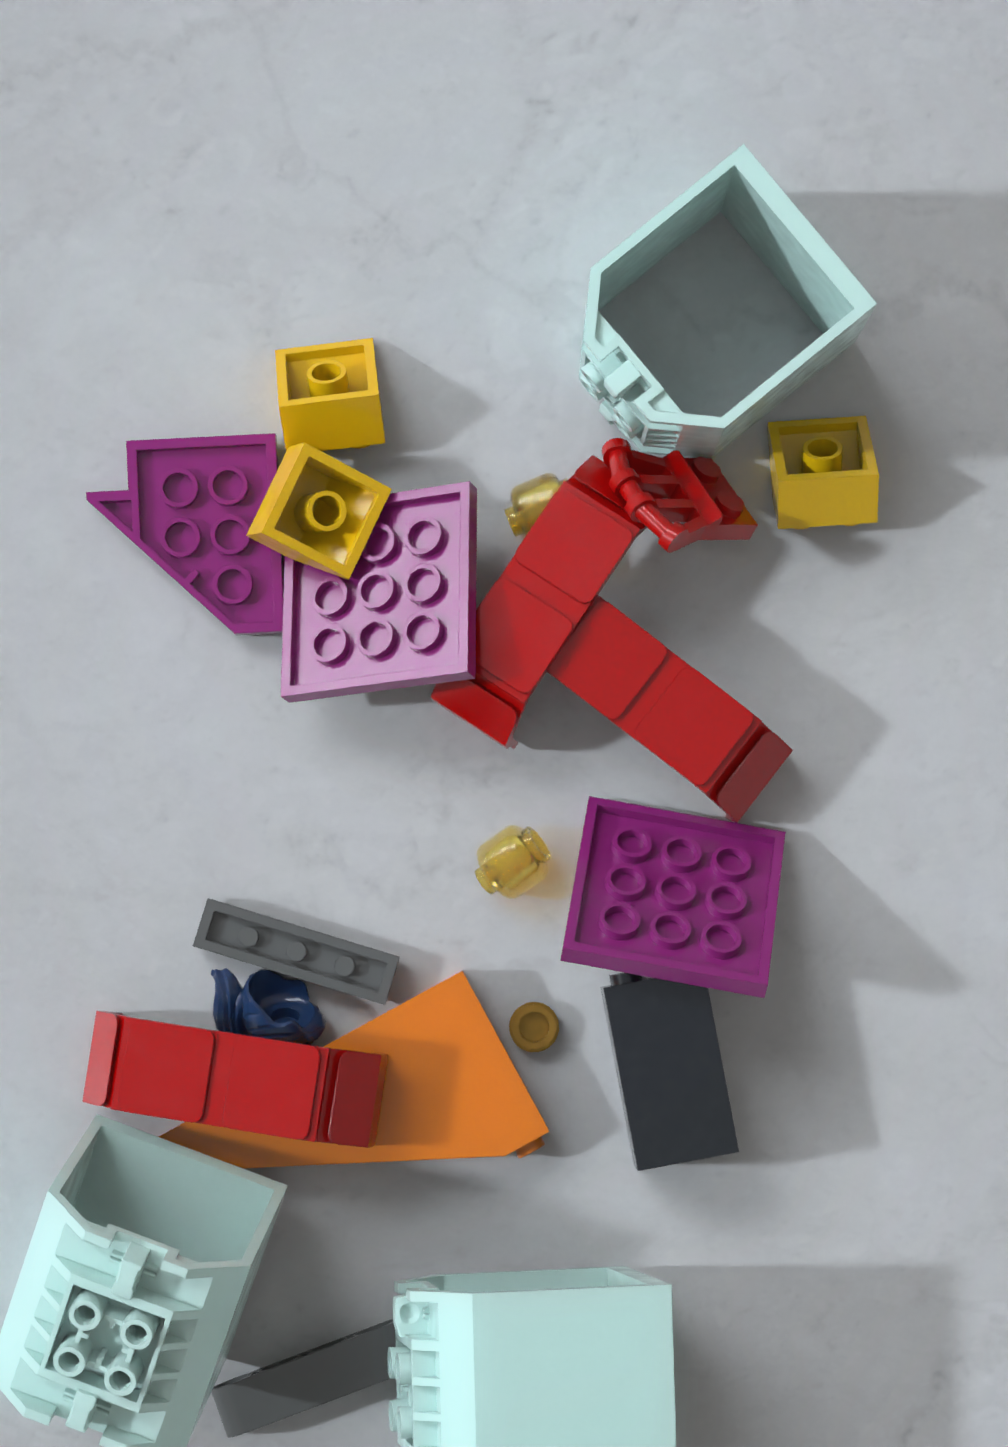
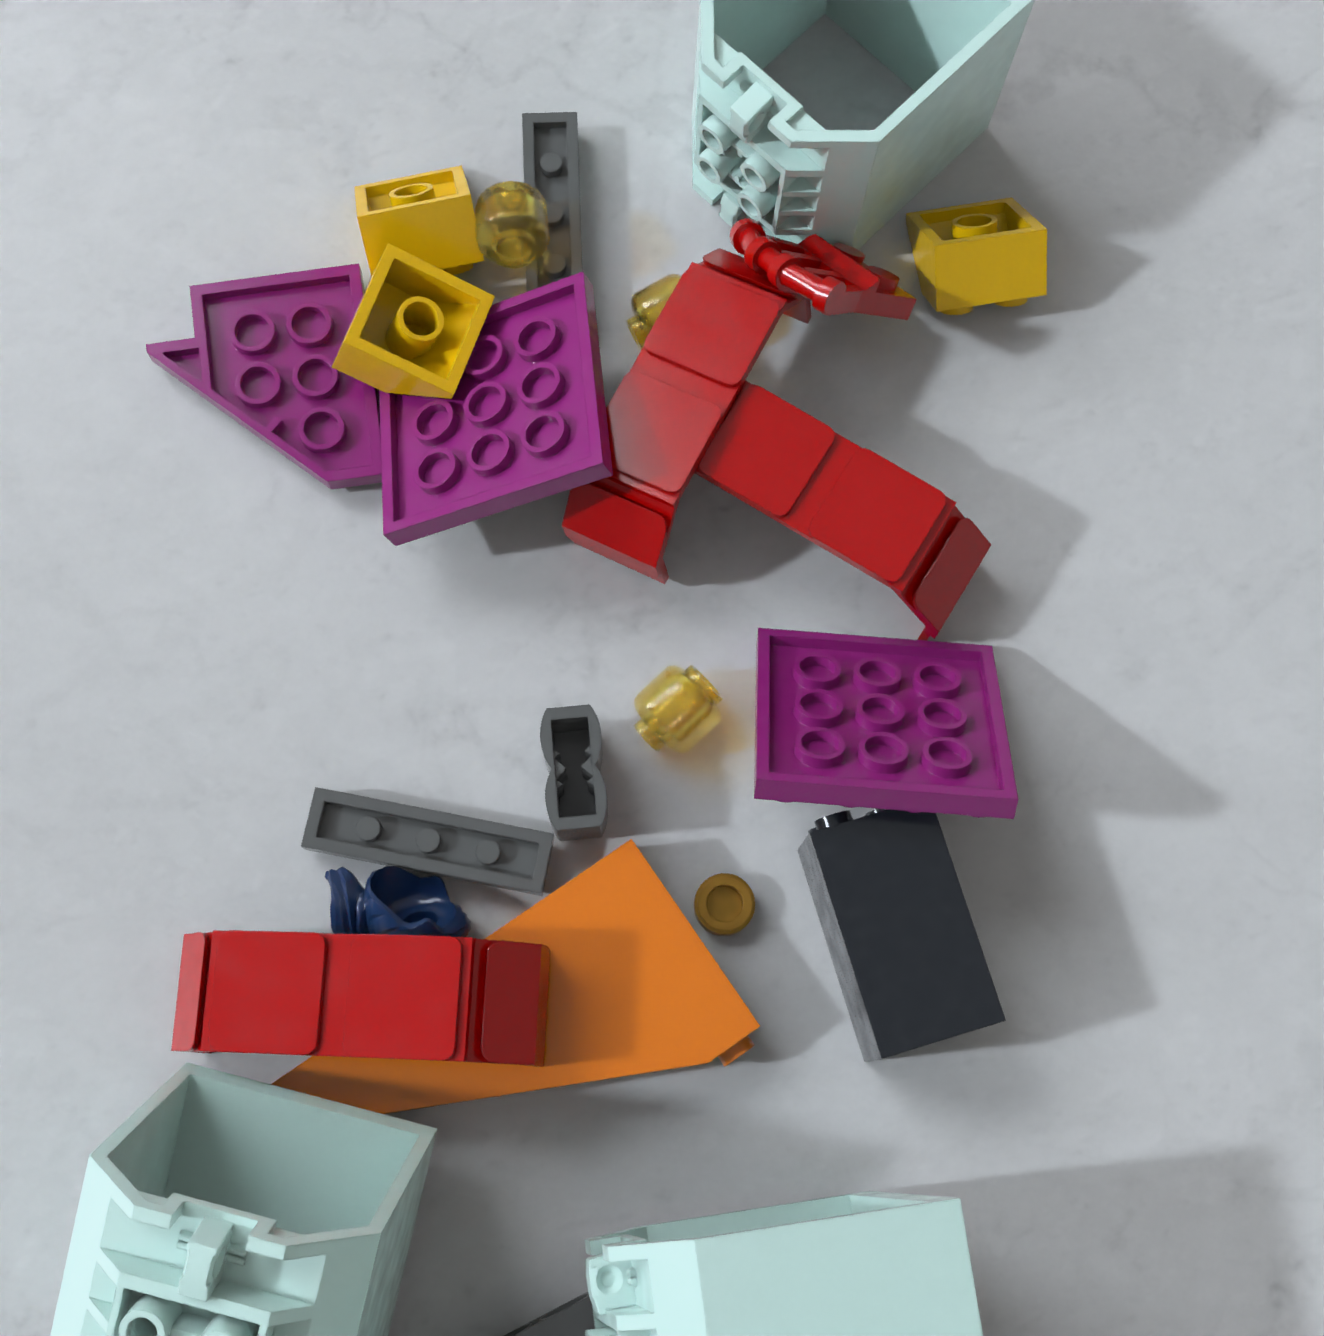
camera: 10 degrees left, 10 degrees down
none -> clear yellow head [474,181,550,269]
none -> dark grey plate [522,112,583,292]
none -> dark grey brick [540,704,608,841]

